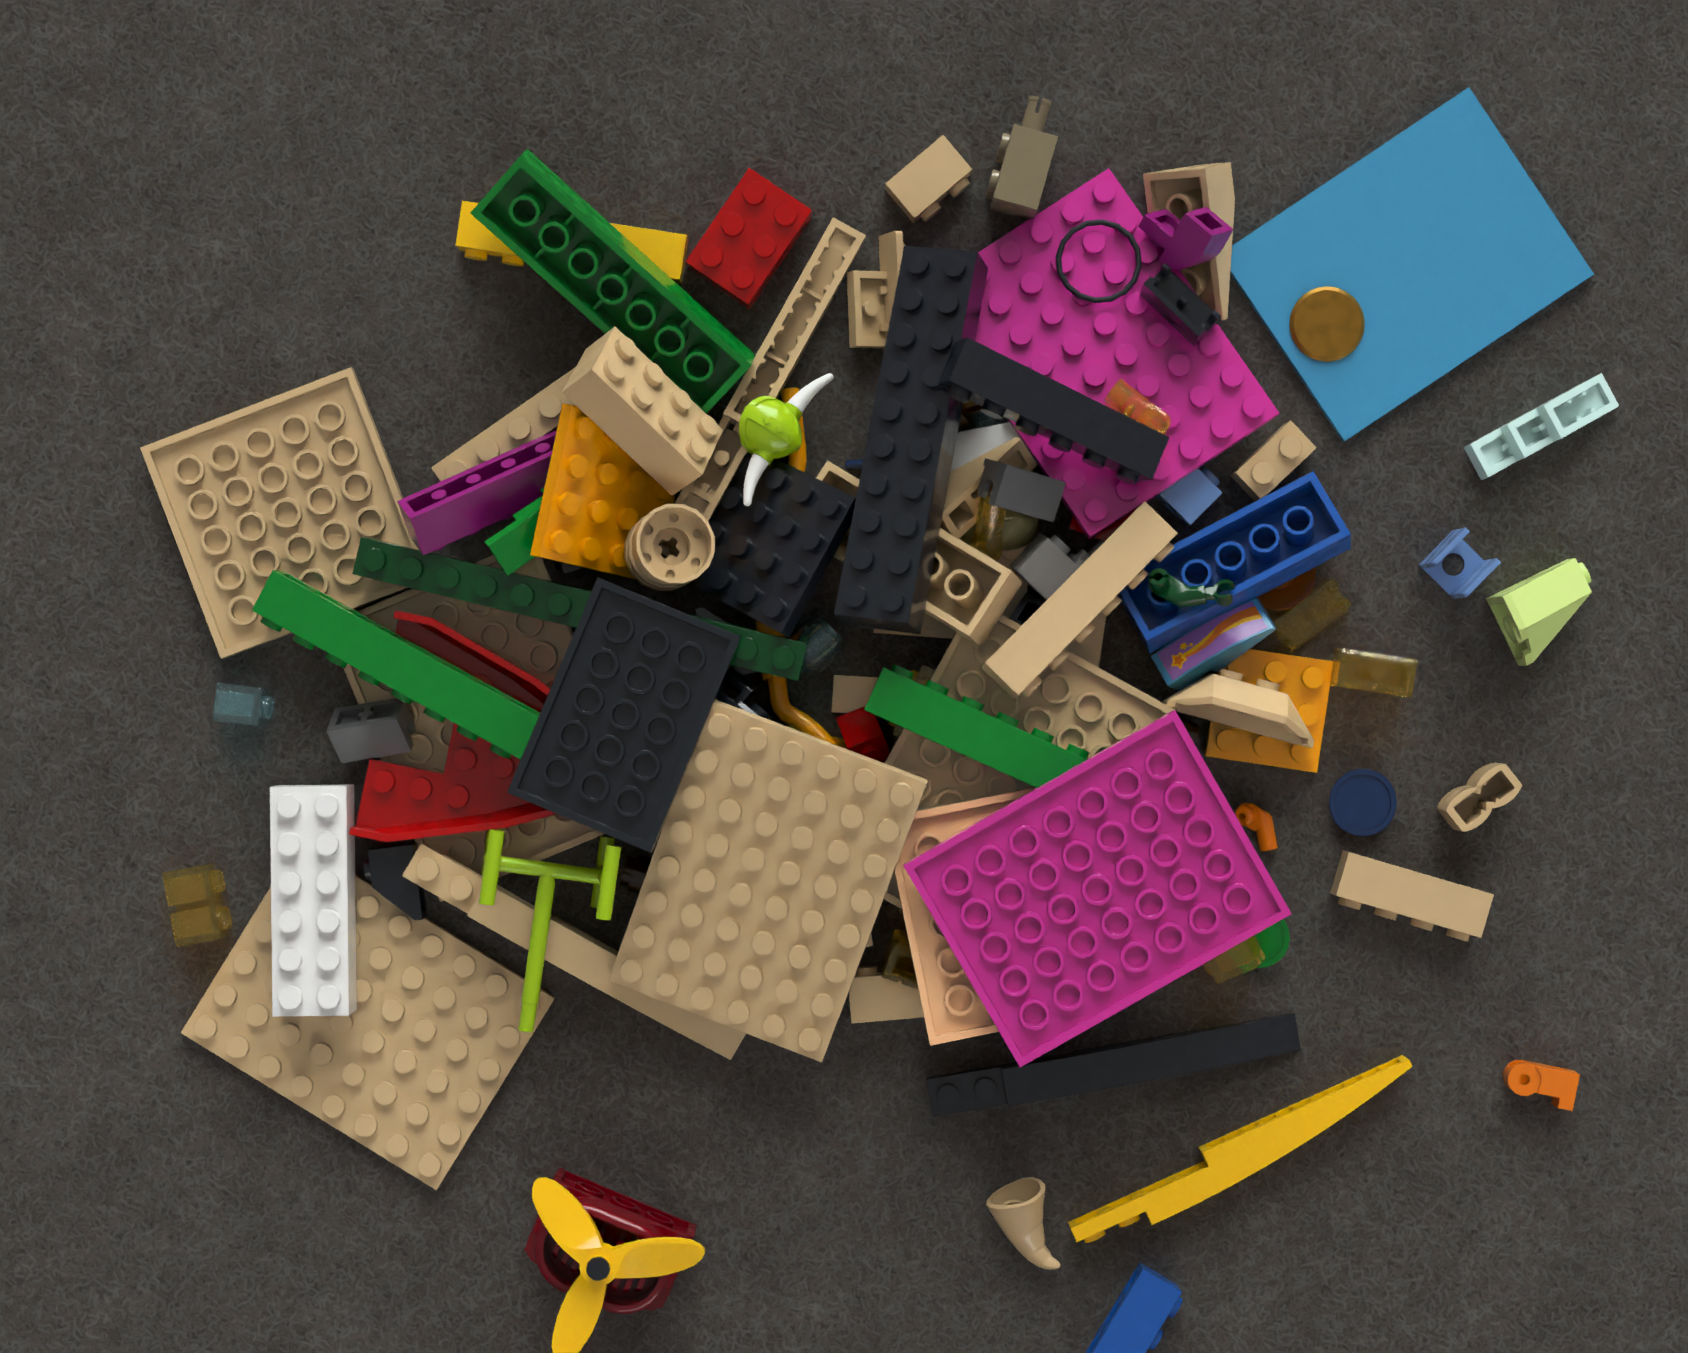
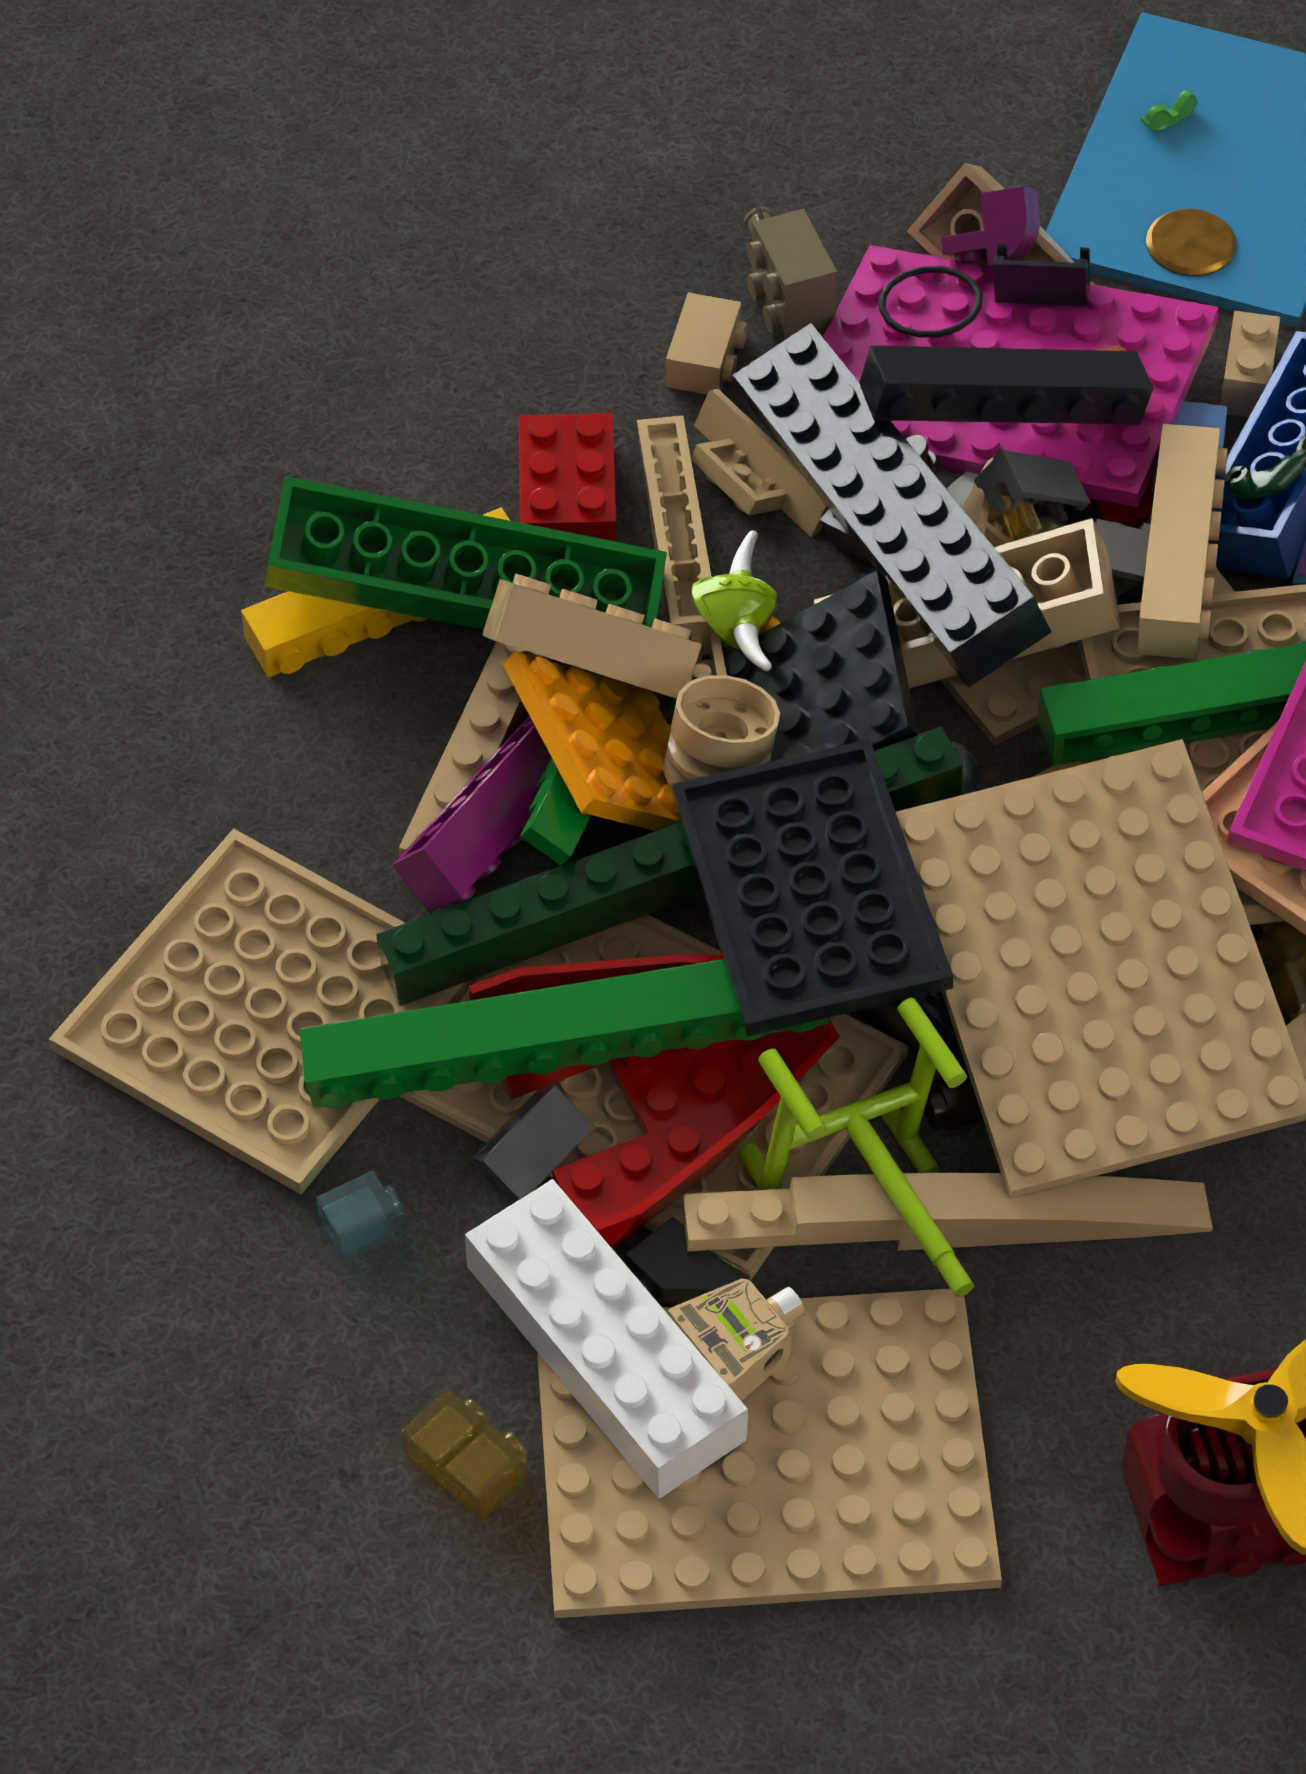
camera: 40 degrees left, 35 degrees down
none -> tan torso [668,1278,805,1401]
none -> bright green piece [1140,90,1198,131]

